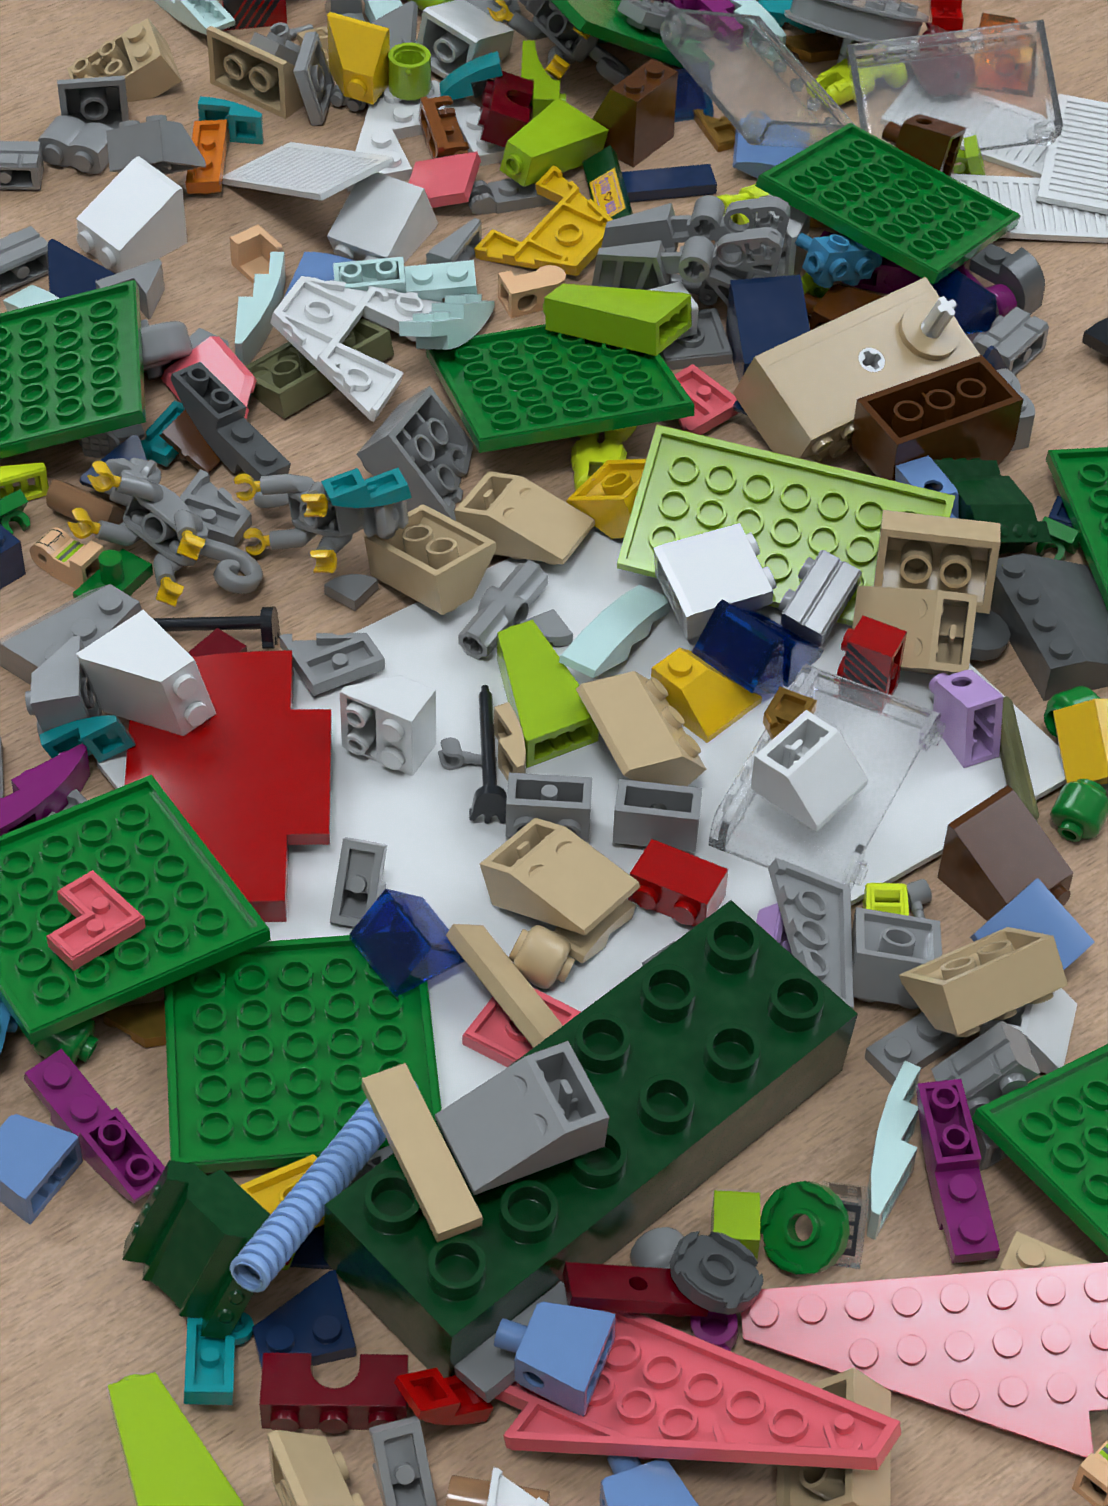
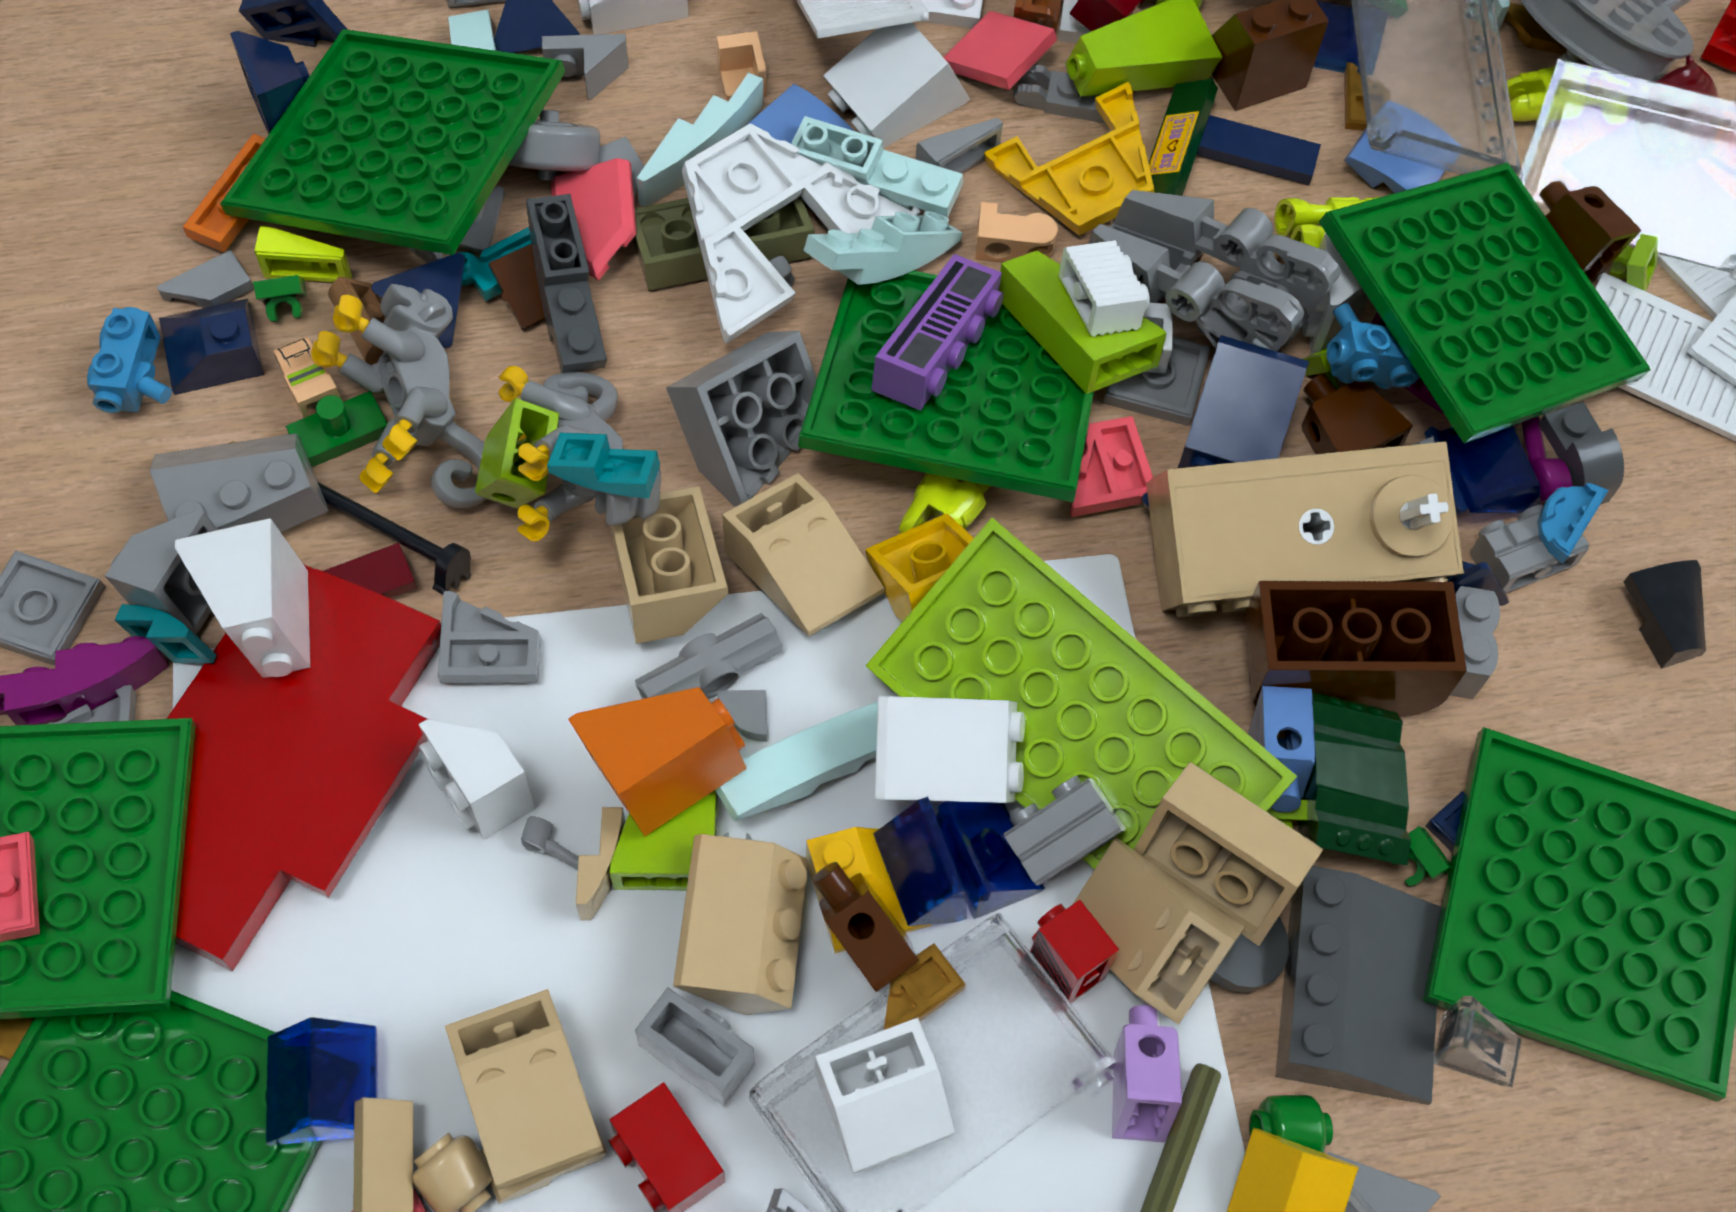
camera: 25 degrees right, 15 degrees up
light grey wing [179,470,252,547] -> none
light grey tile [324,574,379,611] -> none
light grey slope [329,837,388,930] -> none
black piece [469,685,507,824] -> none
light grey brick [505,772,592,842] -> none
none -> lime torso [475,398,559,508]
none -> orange slope [568,687,747,837]
none -> reddish brown torso [812,862,919,992]
none -> medium lavender brick [871,254,1004,411]
none -> white brick [1058,240,1150,337]
none -> dark azure tile [1537,483,1609,564]

